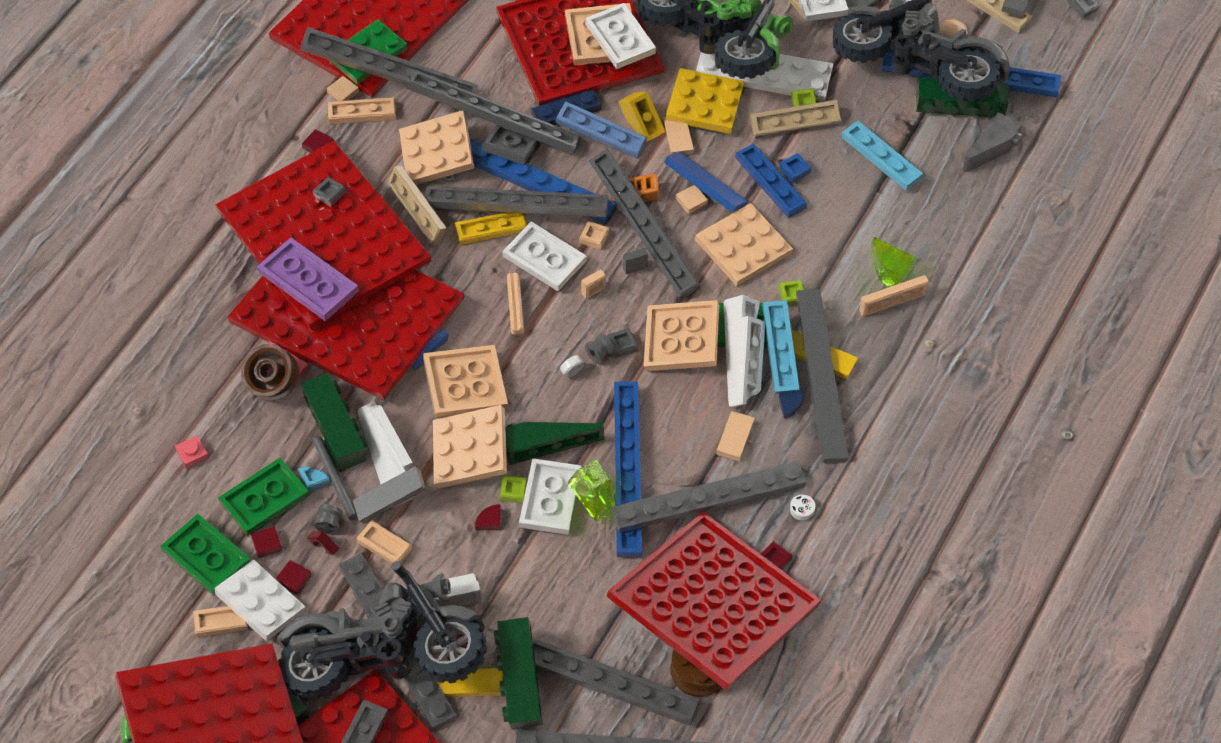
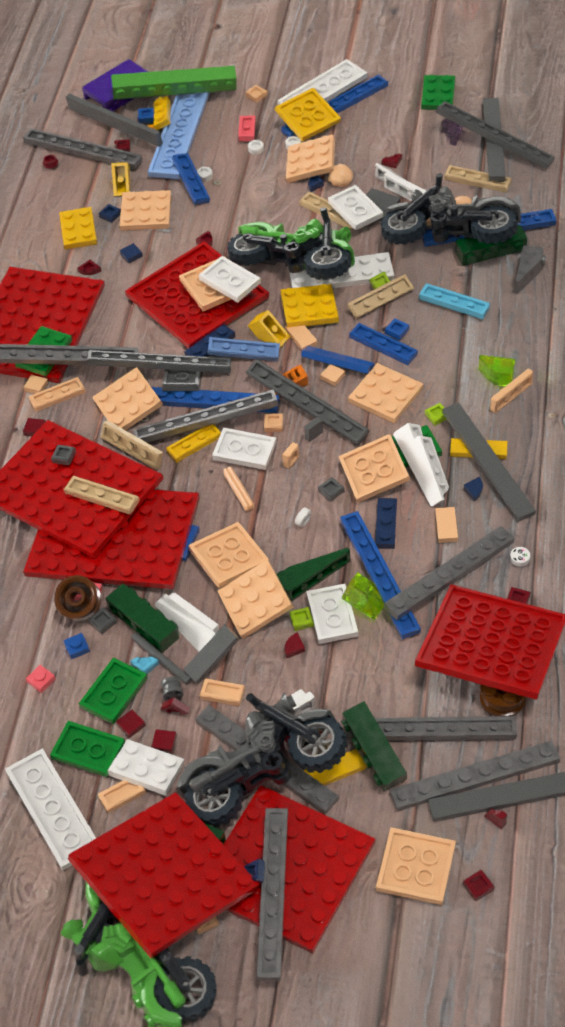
camera: 15 degrees left, 5 degrees down
medium lavender plate [257,238,359,321] -> none
dark grey wheel [585,333,615,364] -> none
medium azure plate [762,300,800,395] -> none
none -> white plate [5,748,96,871]
none -> blue plate [63,633,90,660]
none -> tan tile [64,476,140,515]
none -> dark grey tile [88,607,117,634]
none -> dark blue plate [375,498,397,549]

